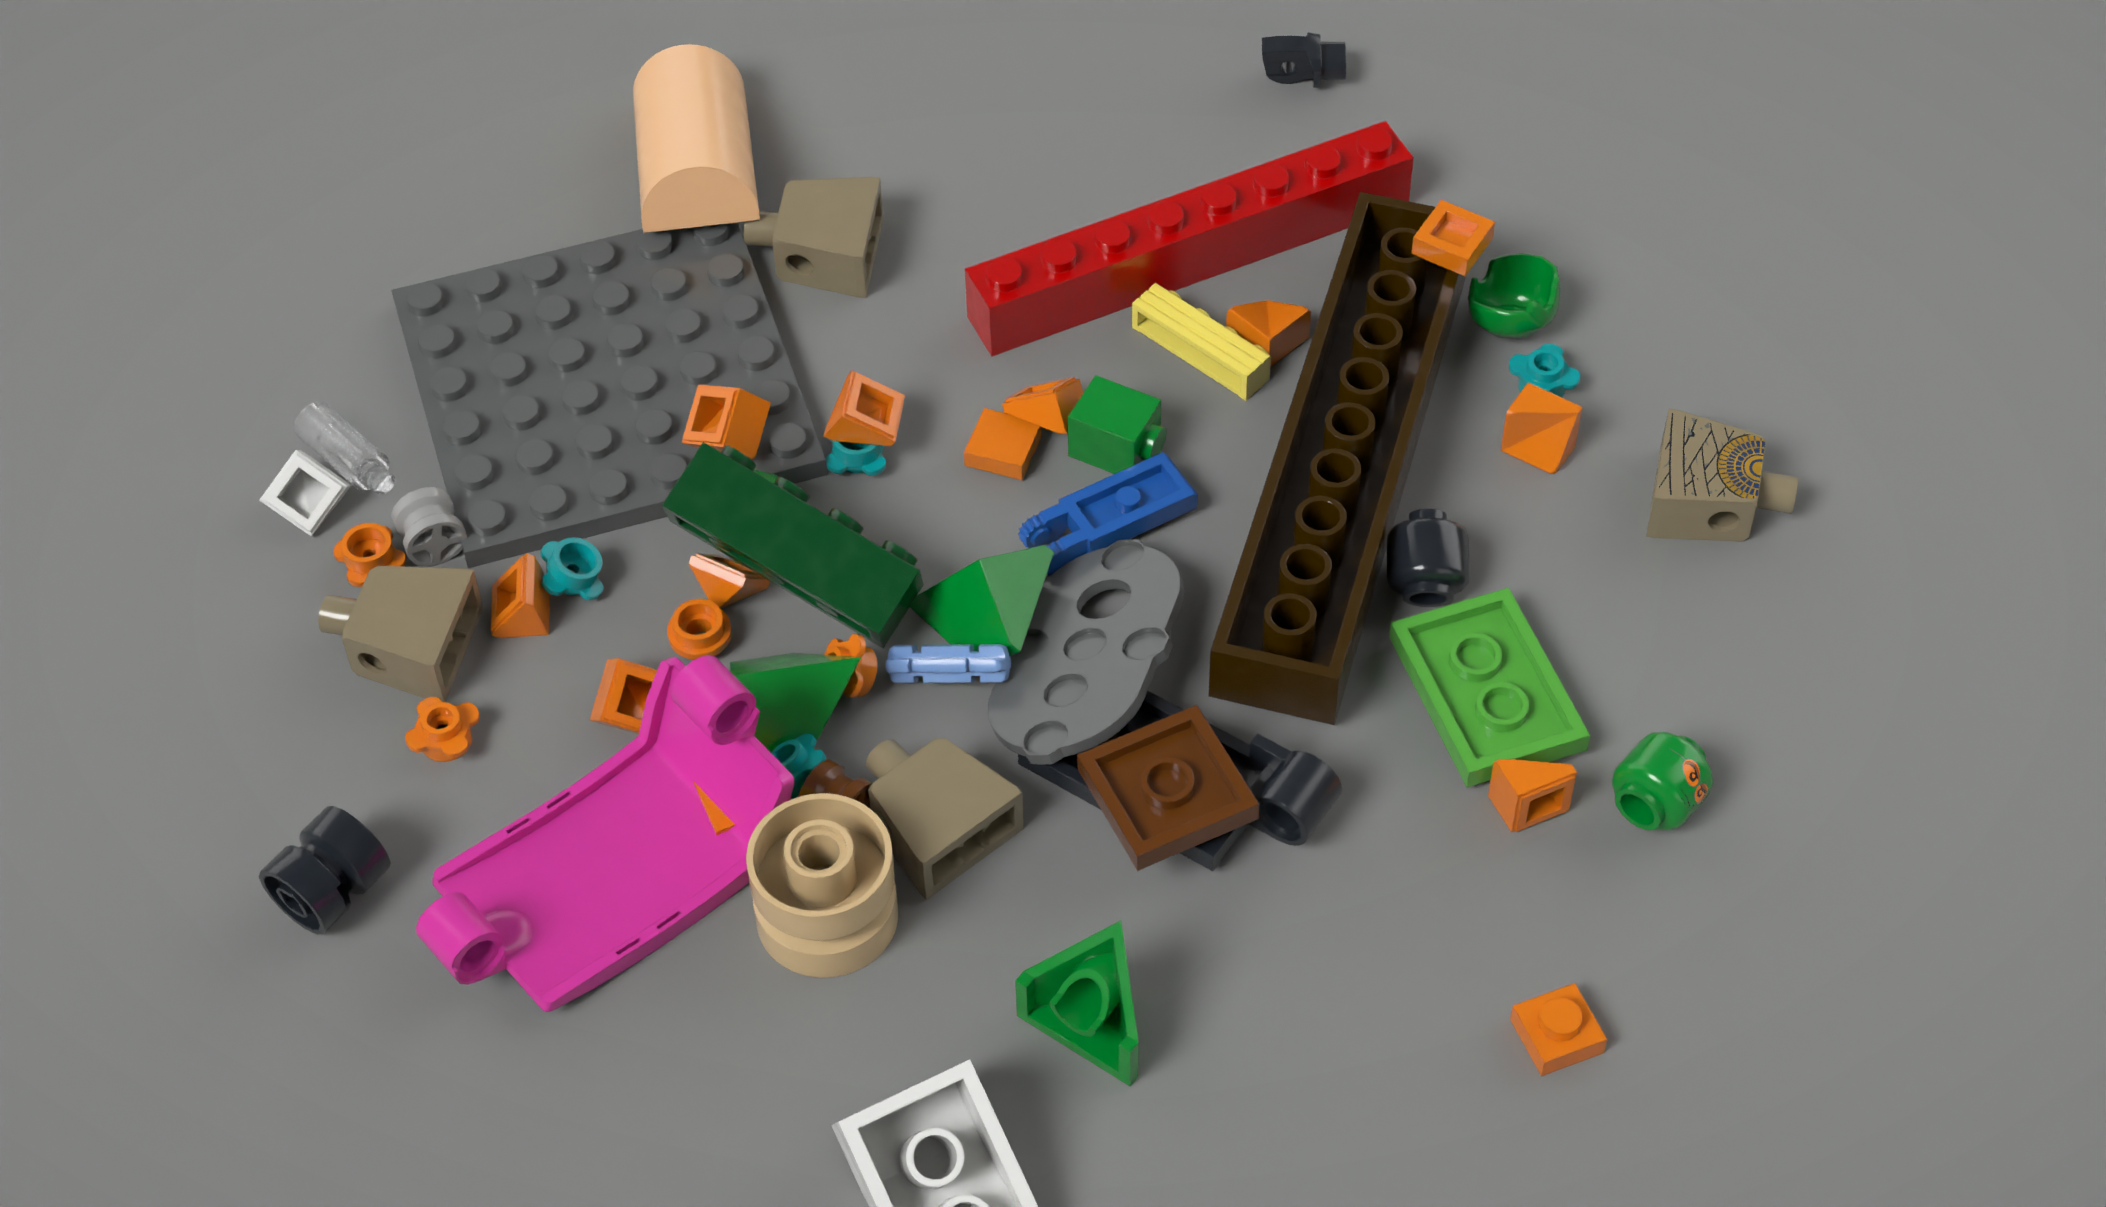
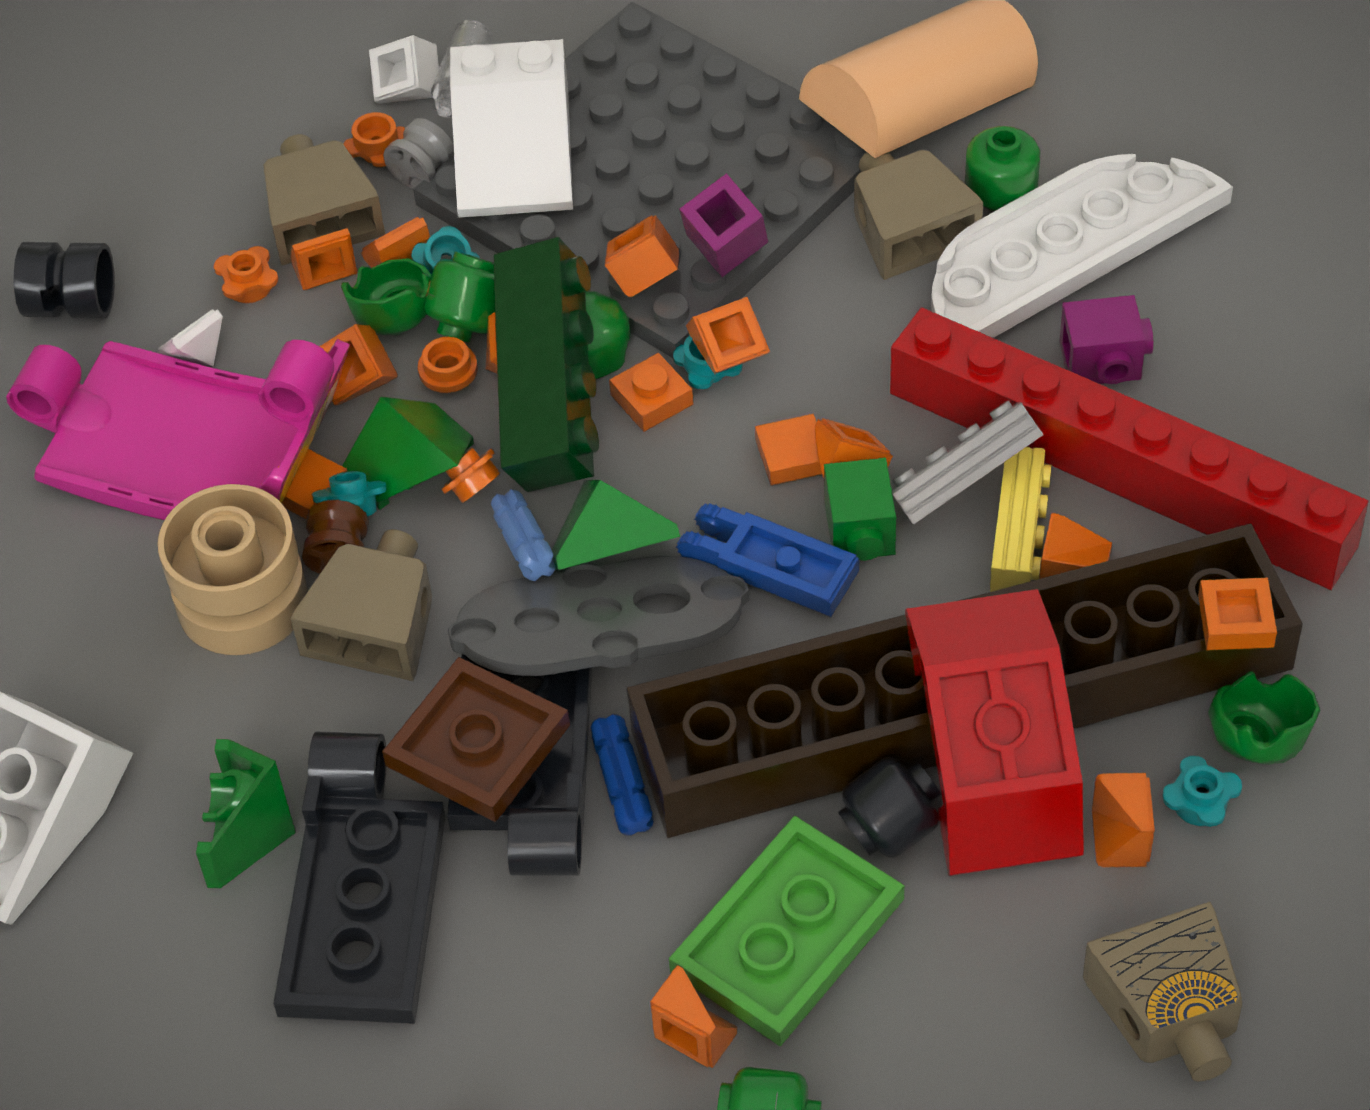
camera: 60 degrees right, 0 degrees up
none -> white slope [157,309,223,367]
none -> black hinge [273,731,446,1024]
none -> orange slope [291,228,358,290]
none -> green hair [341,258,432,335]
none -> green head [424,251,495,343]
none -> white slope [450,39,573,218]
none -> blue axle [590,714,654,836]
none -> orange plate [609,352,693,432]
none -> magenta brick [679,173,768,277]
none -> light grey piece [892,400,1043,524]
none -> red slope [905,589,1084,876]
none -> white plate [931,154,1233,338]
none -> green head [965,126,1040,211]
none -> magenta brick [1059,295,1154,384]

